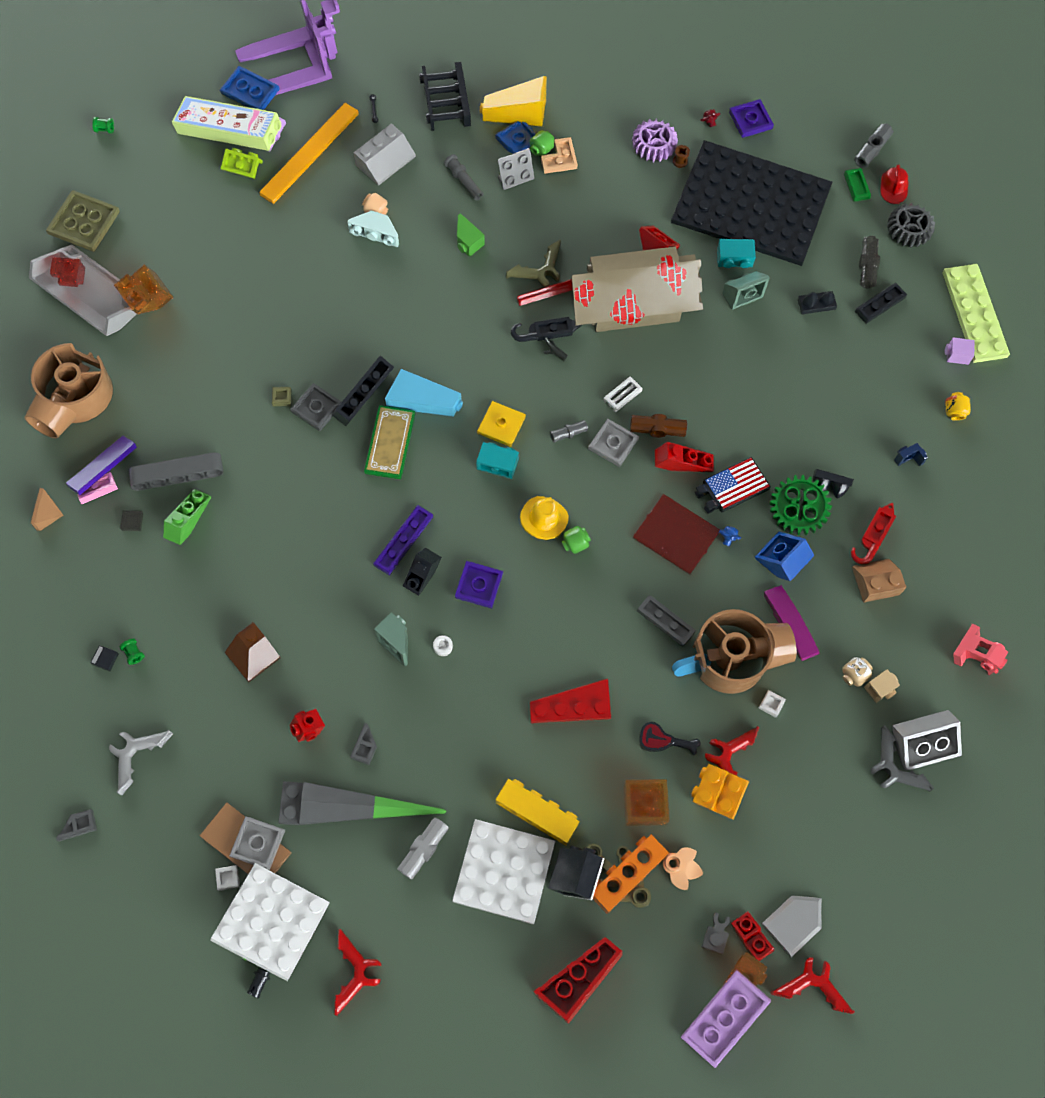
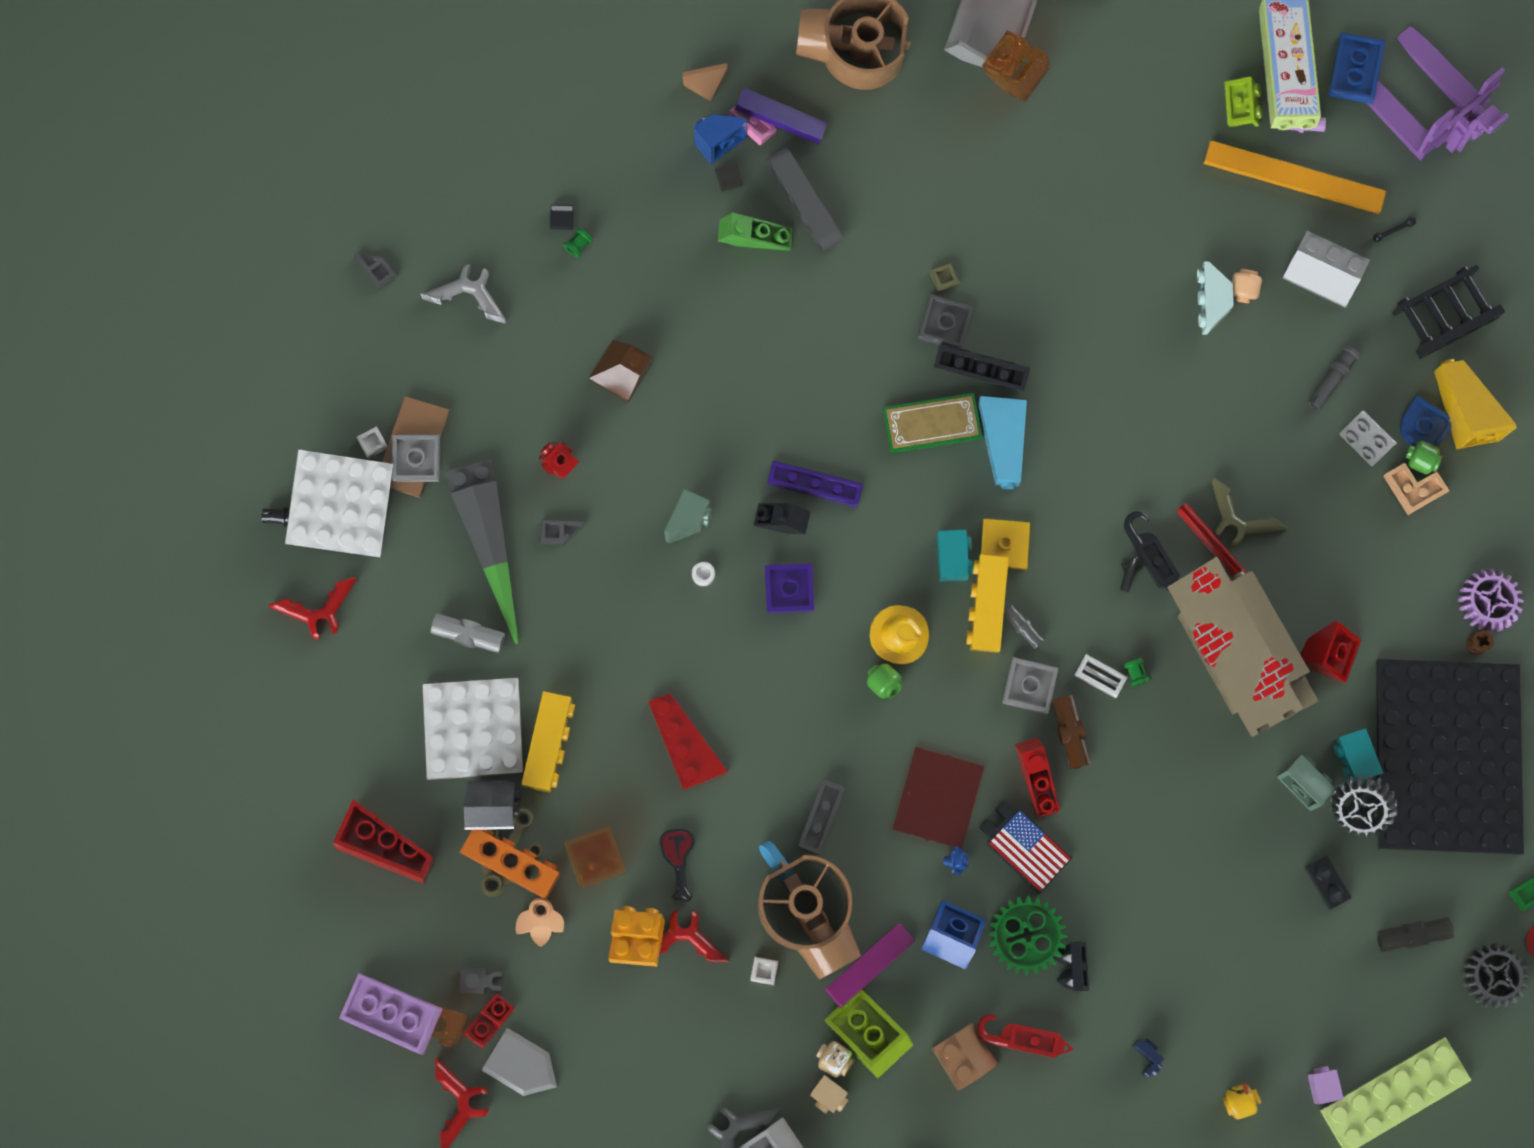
camera: 70 degrees right, 10 degrees up
bright green slope [457,213,485,257] -> none
black tile [855,282,907,324] -> none
none -> blue slope [694,114,747,165]
none -> lime slope [824,989,913,1079]
none -> yellow brick [966,554,1009,653]
none -> green bush [1124,657,1152,687]
none -> dark grey gear [1331,773,1397,838]

